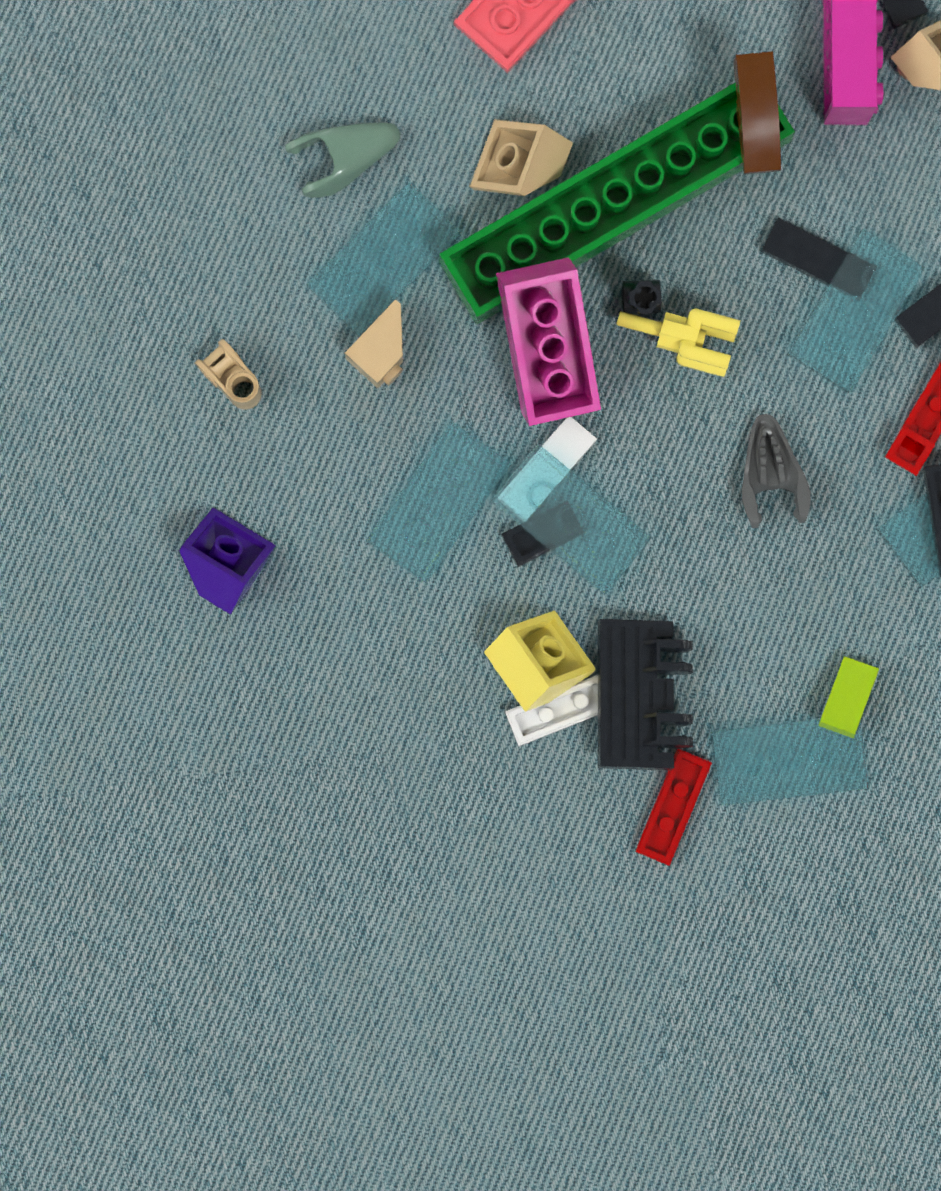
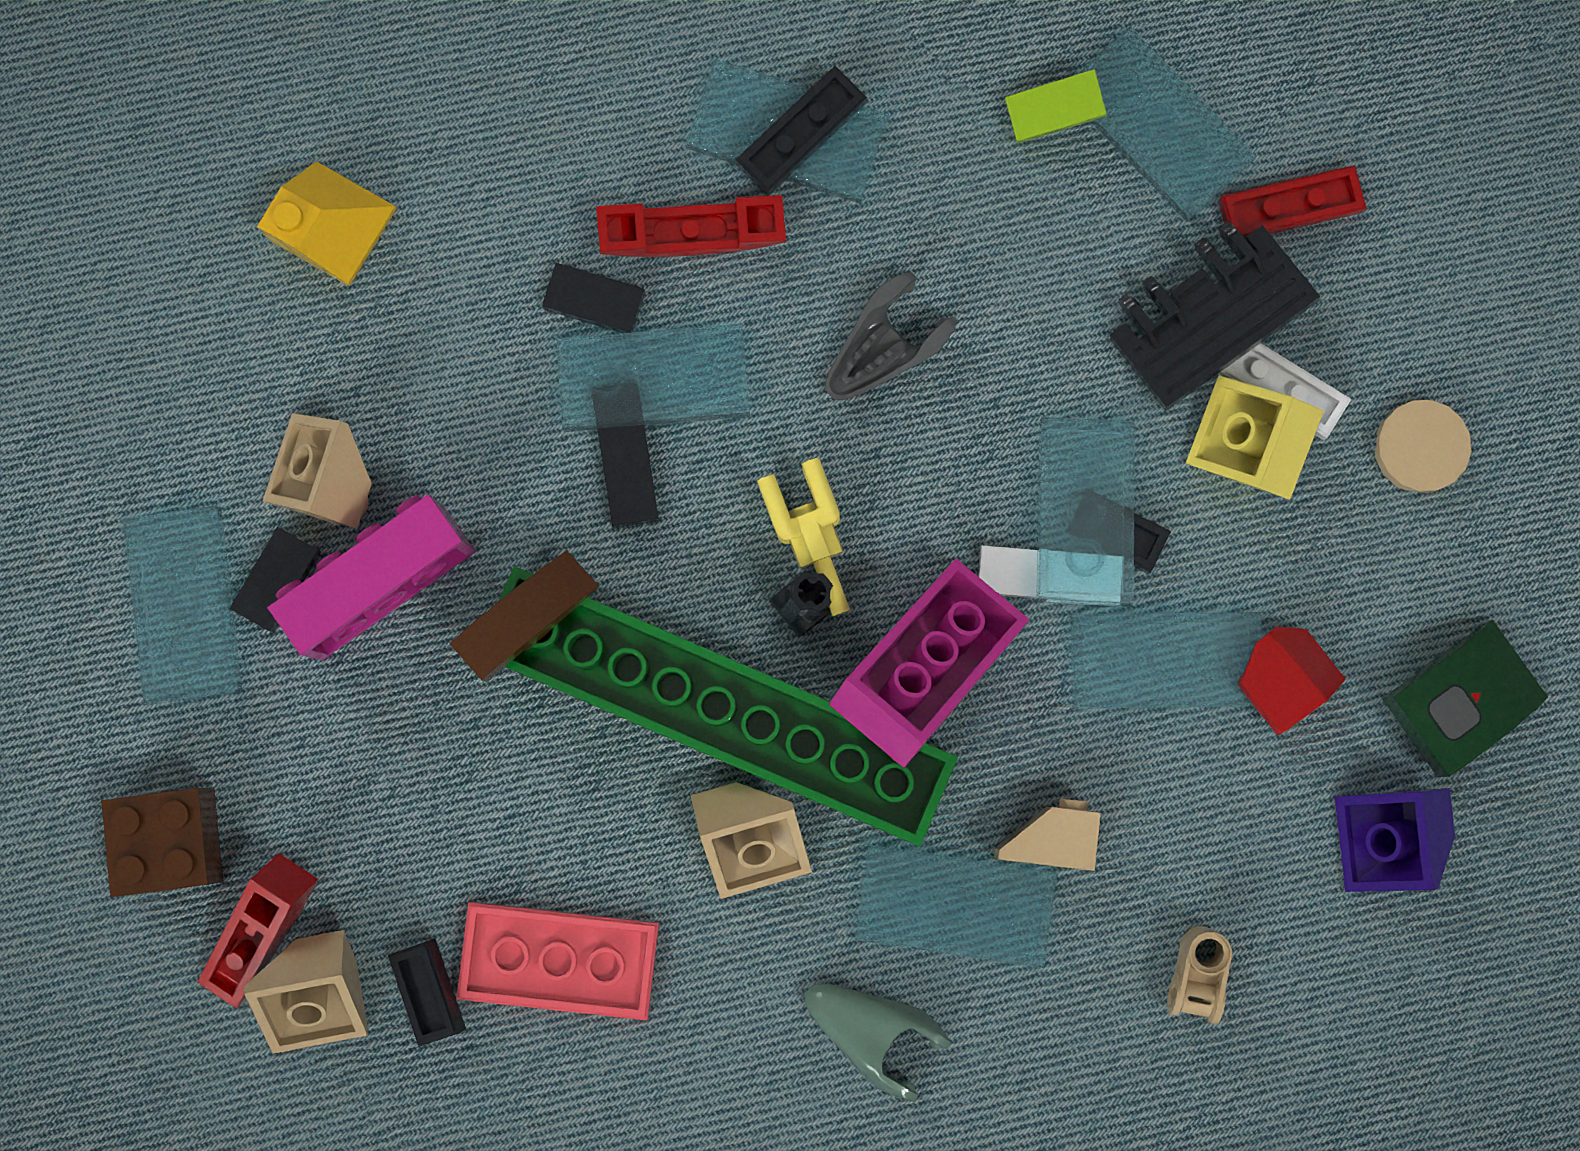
camera: 120 degrees left, 0 degrees up
none -> red slope [1237,626,1346,736]
none -> tan tile [1375,400,1471,493]
none -> dark green slope [1382,620,1548,777]

